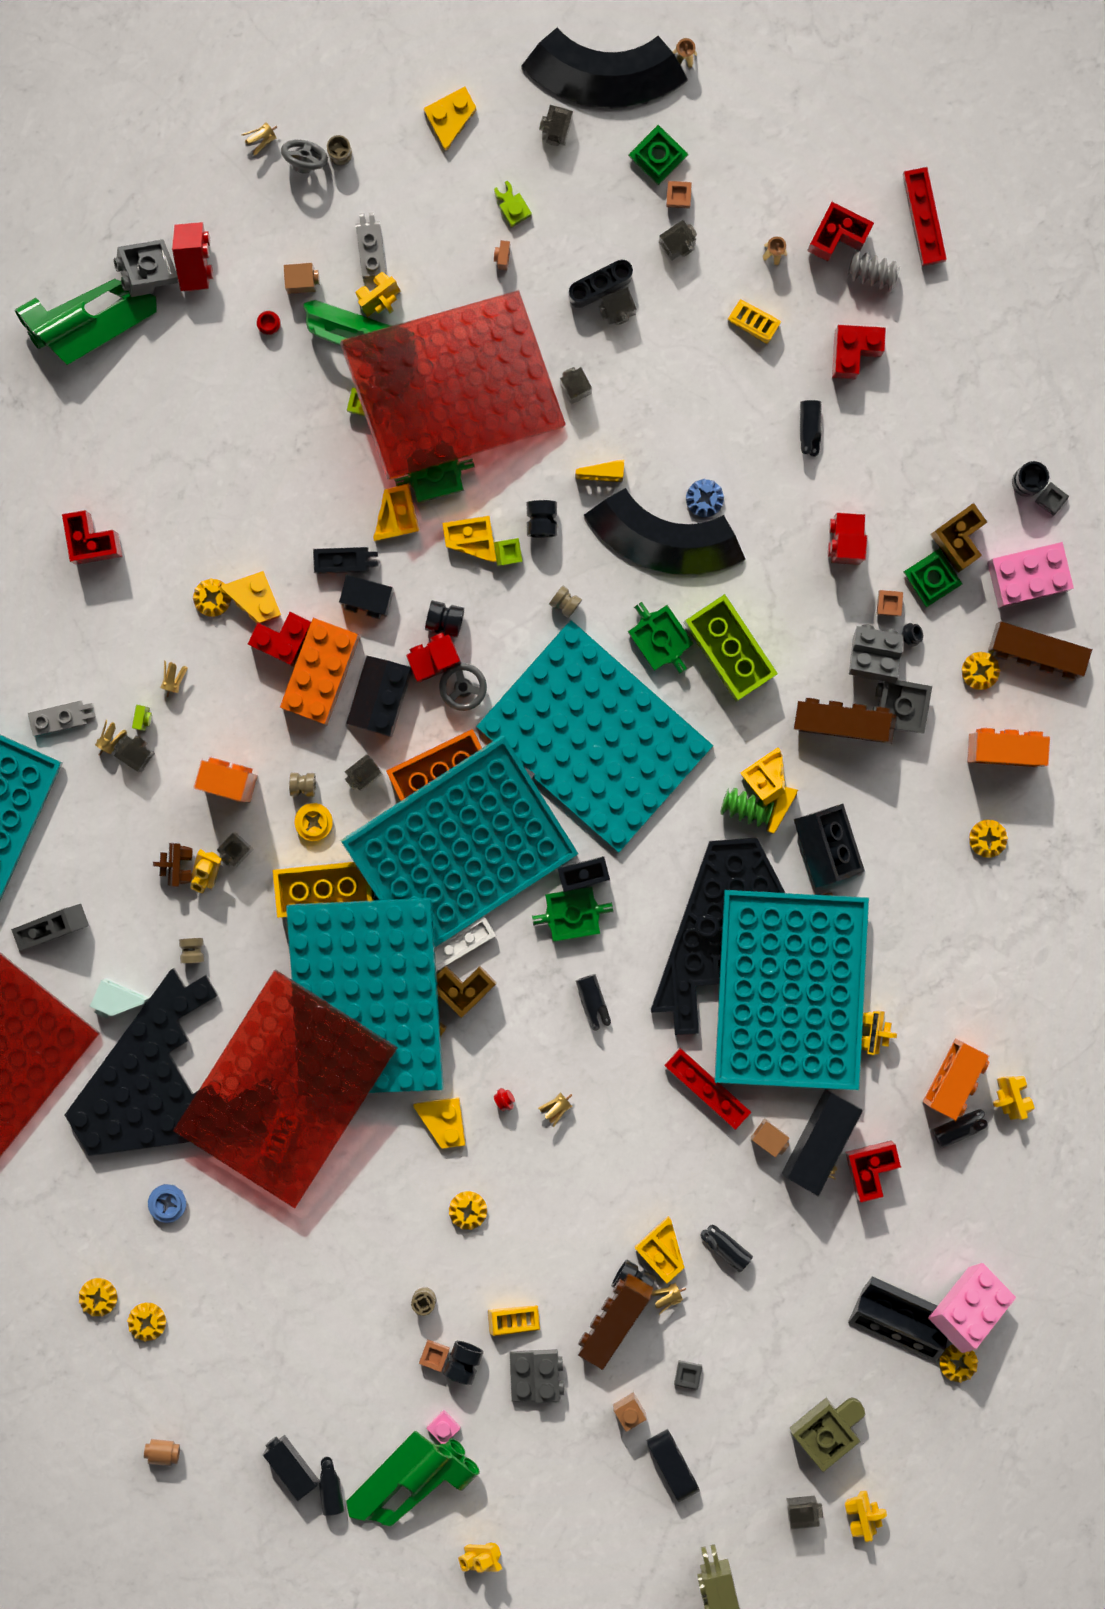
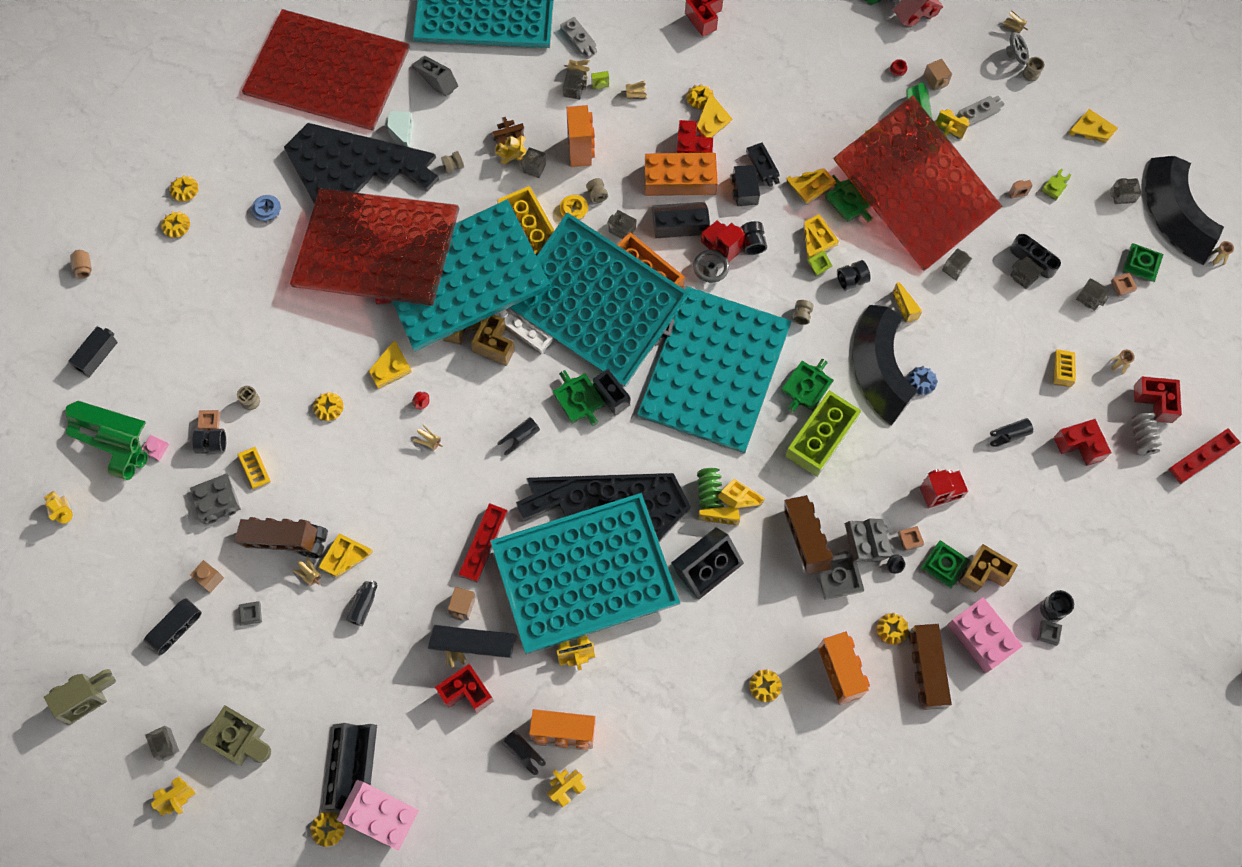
camera: 65 degrees right, 20 degrees down
black piece [319,1457,344,1516] -> none

